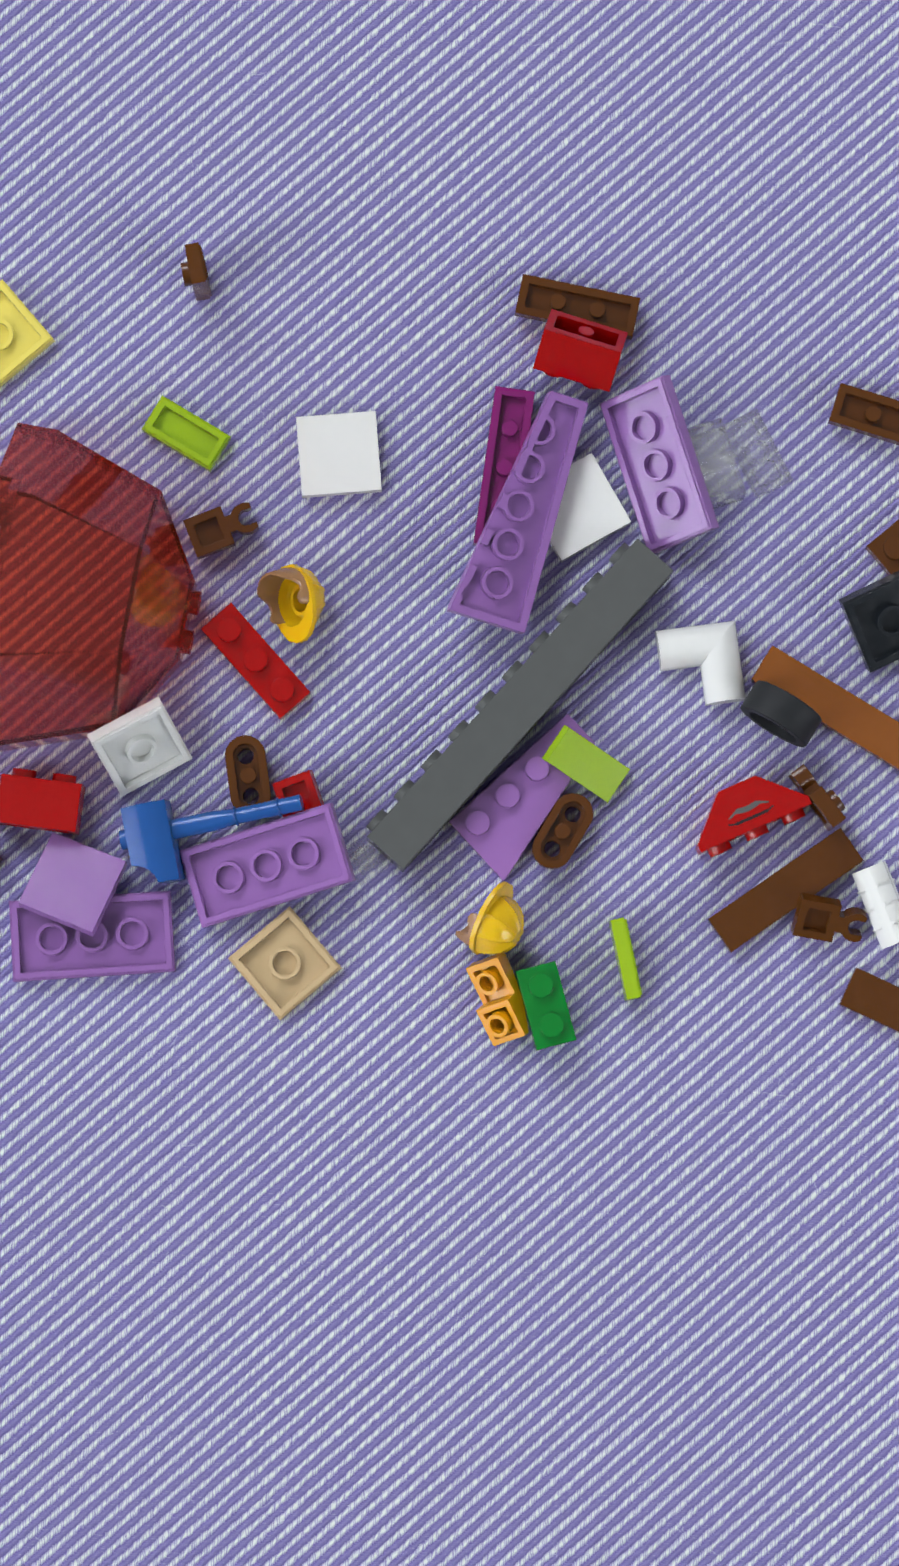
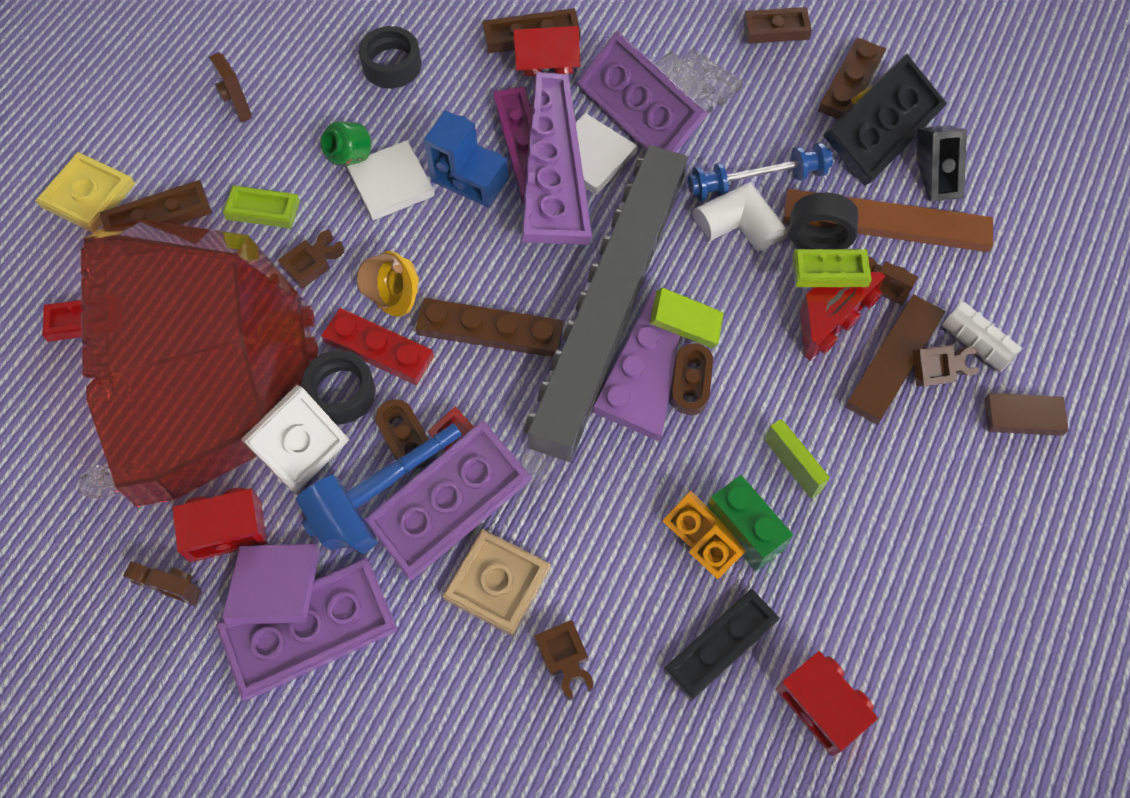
camera: 20 degrees left, 20 degrees down
yellow piece [455,881,524,955] -> none
none -> reddish brown plate [100,180,212,247]
none -> black tyre [301,350,376,425]
none -> green head [320,121,372,166]
none -> black tyre [358,26,422,89]
none -> reddish brown plate [416,298,564,357]
none -> blue brick [423,110,509,208]
none -> reddish brown plate [534,620,593,701]
none -> black tile [663,588,780,702]
none -> blue axle [688,142,833,201]
none -> red brick [775,651,879,757]
none -> lime plate [792,249,871,287]

